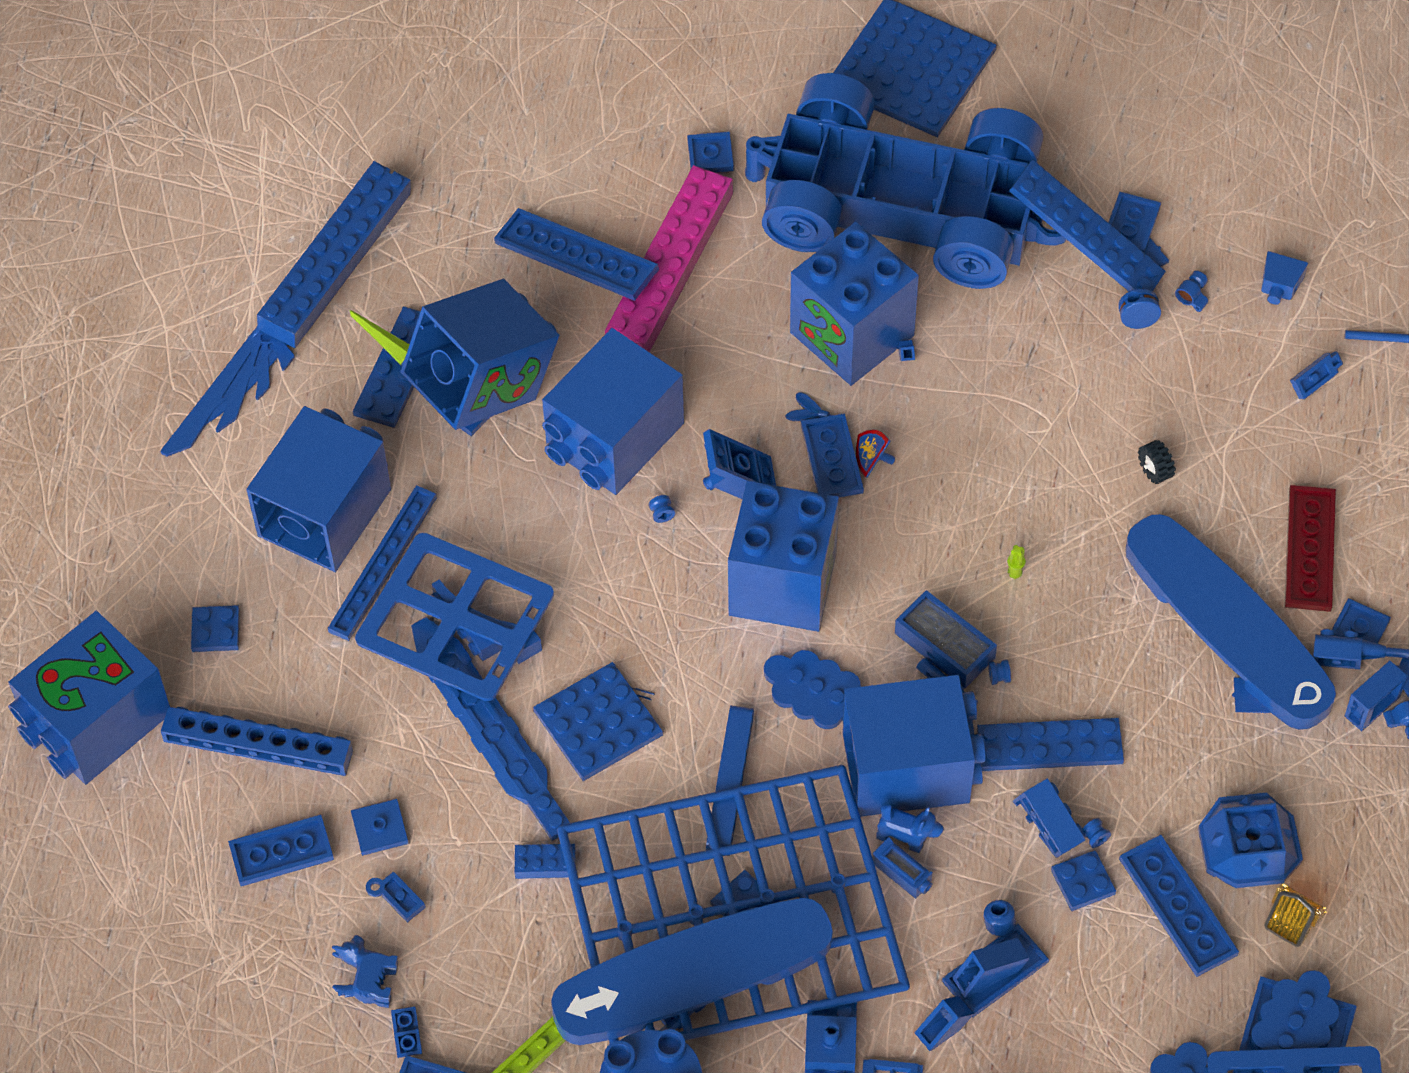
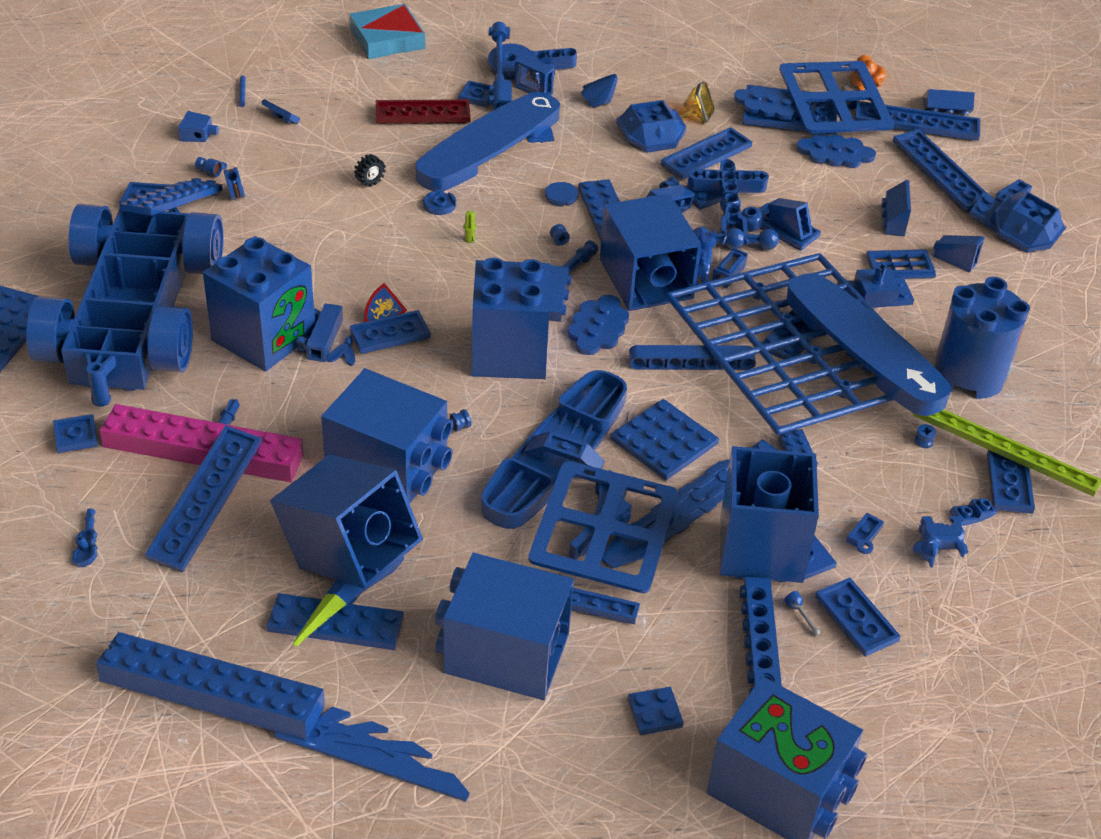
camera: 105 degrees left, 15 degrees down
blue brick [703,429,776,499] -> none
brick [895,590,997,688] -> none
blue slope [914,996,974,1051] -> none
none -> blue piece [72,508,98,567]
none -> blue axle [218,399,240,425]
none -> blue brick [296,303,343,362]
none -> blue tile [423,190,456,215]
none -> blue piece [481,370,627,529]
none -> blue slope [525,431,605,476]
none -> blue tile [545,182,578,206]
none -> blue wedge [549,265,572,322]
none -> blue hat [581,74,618,108]
none -> blue piece [687,159,779,250]
none -> blue brick [720,446,819,583]
none -> hinge [784,591,821,636]
none -> blue wheel [914,424,936,448]

